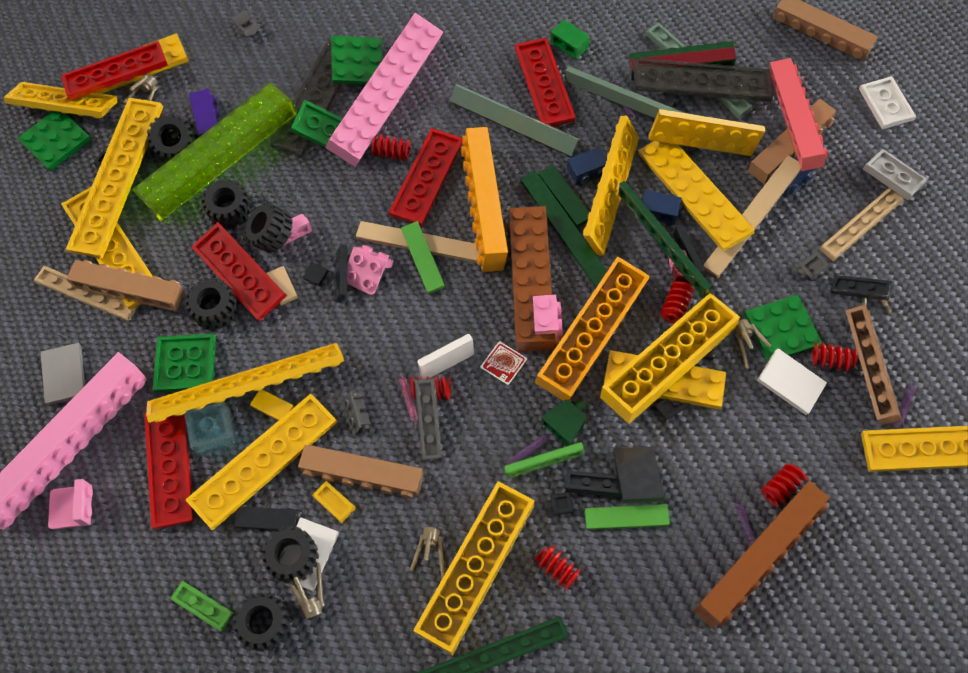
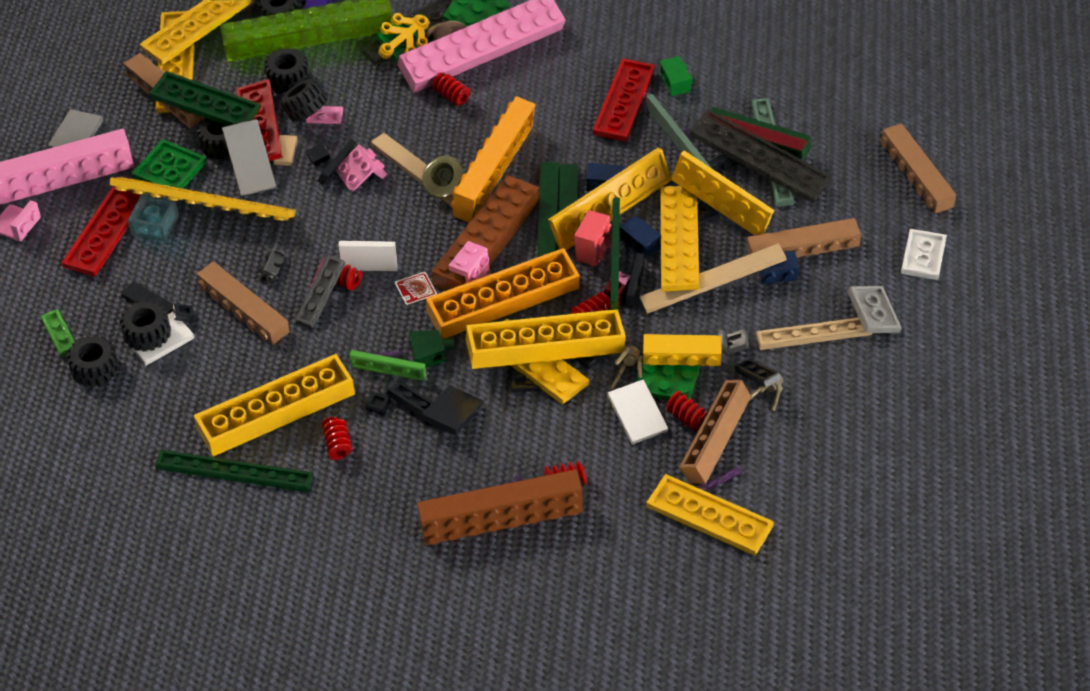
camera: 30 degrees right, 15 degrees down
tan tile [34,266,139,322] -> none
yellow plate [186,394,337,531] -> none
yellow tile [250,390,294,421] -> none
dark tan plant [290,562,325,619] -> none
yellow tile [312,481,356,523] -> none
red plate [389,128,463,227] -> none
bright green tile [401,221,445,294] -> none
dark tan plant [410,527,445,579] -> none
sand green tile [450,84,579,156] -> none
bright green tile [585,504,670,530] -> none
coral brick [770,58,828,171] -> none
none -> dark green plate [149,71,261,126]
none -> black tile [173,303,194,323]
none -> light grey tile [222,119,276,197]
none -> yellow plant [379,13,429,59]
none -> olive hat [422,155,462,199]
none -> dark tan hat [426,21,467,41]
none -> coral brick [574,210,612,267]
none -> yellow brick [643,334,722,366]

